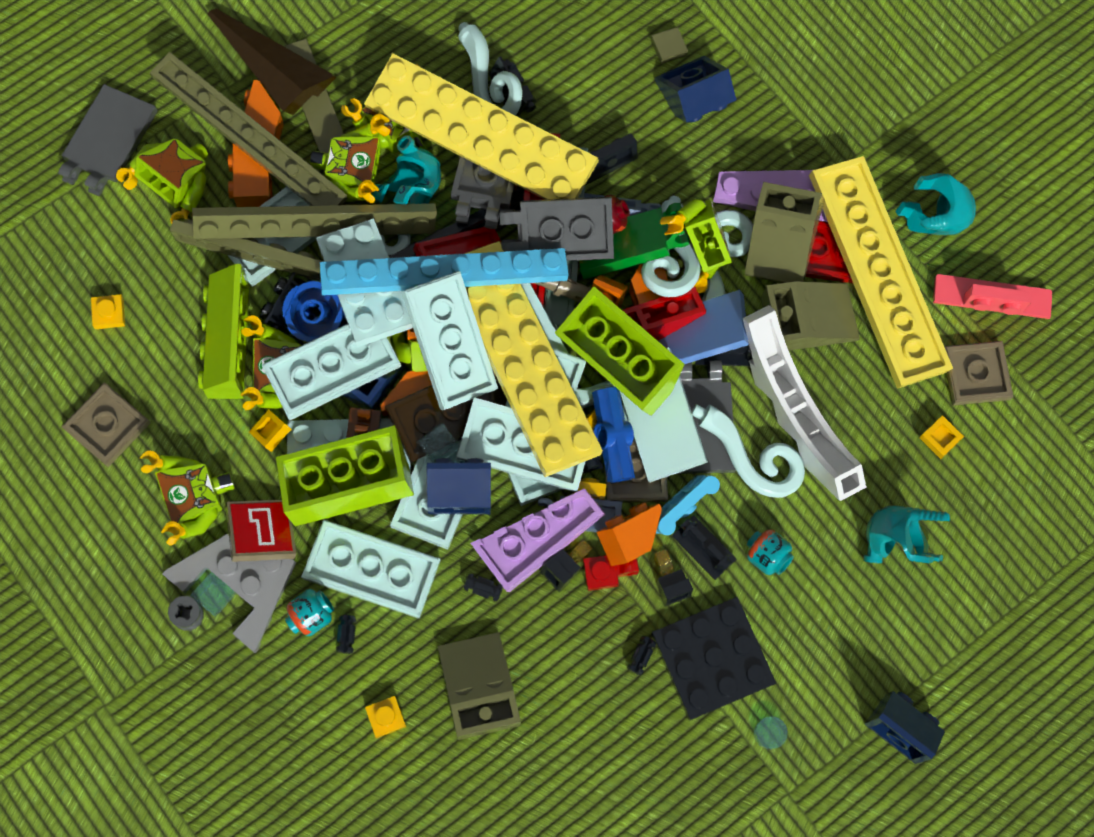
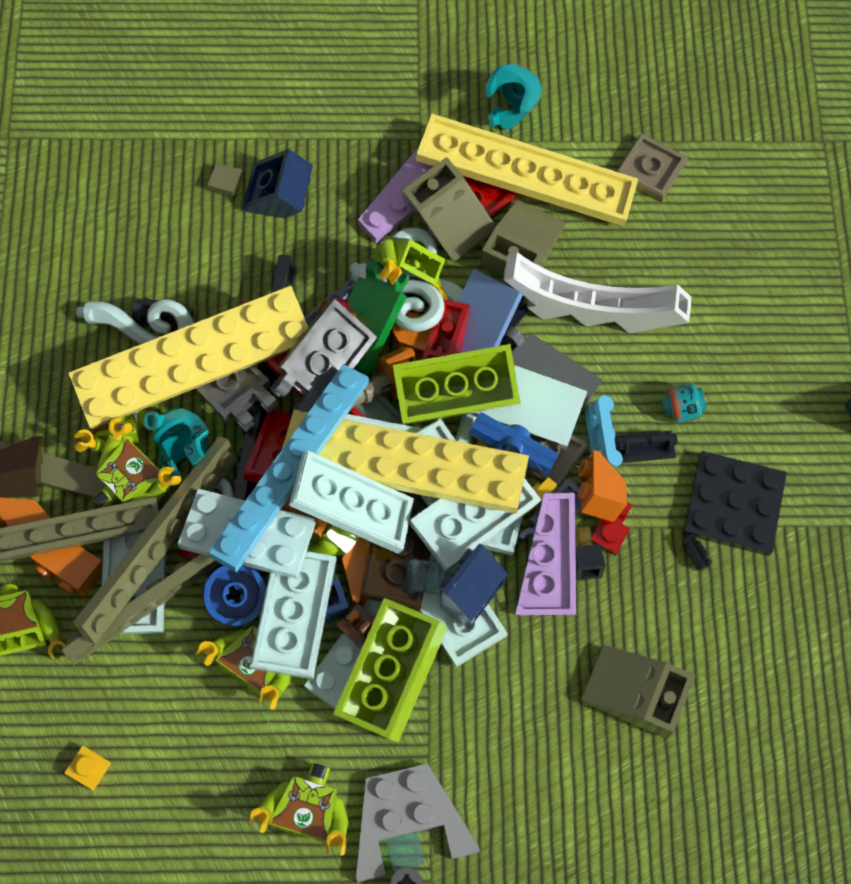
camera: 50 degrees left, 5 degrees down
dark tan tile [61,382,151,467] -> none
lime slope [198,264,250,399] -> none
red tile [225,500,296,562] -> none
yellow plate [249,409,291,452] -> none
black hinge [258,272,305,332] -> none
teal head [285,589,334,636] -> none
light aqua tile [301,519,441,619] -> none
black piece [336,615,356,654] -> none
yellow plate [365,696,406,739] -> none
black piece [464,573,503,601] -> none
black piece [653,549,693,607] -> none
light aqua plant [691,404,805,498] -> none
clear light blue tile [754,716,788,750] -> none
teal piece [863,505,950,563] -> none
yellow plate [919,415,964,459] -> none
coral bracket [933,274,1052,319] -> none

